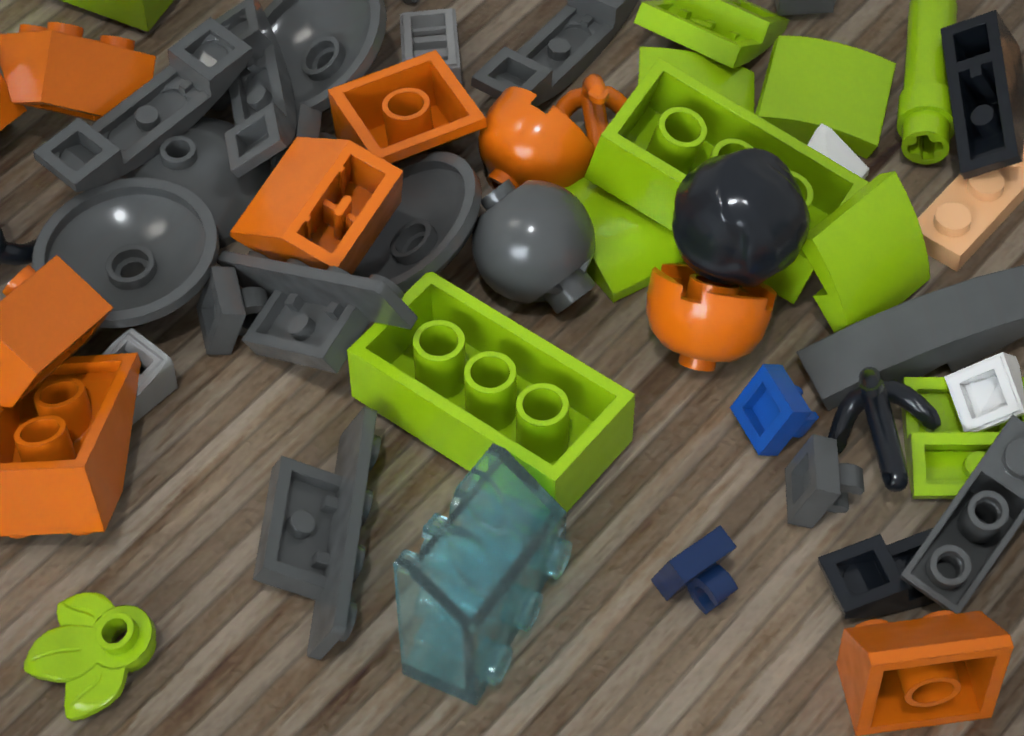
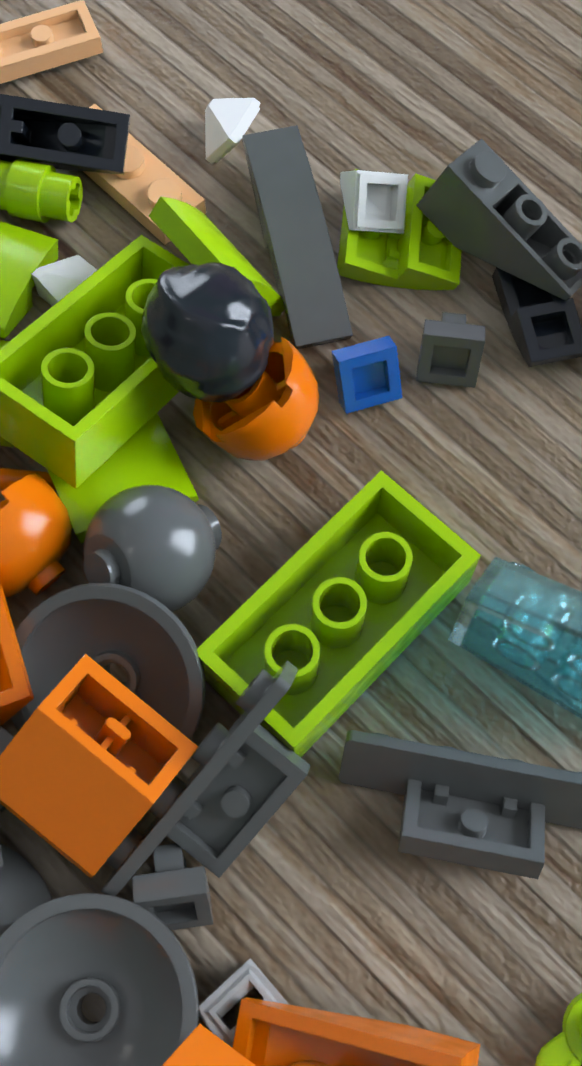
camera: 85 degrees left, 15 degrees up
dark blue tile [651,525,738,615] -> none
black piece [828,367,941,492] -> none

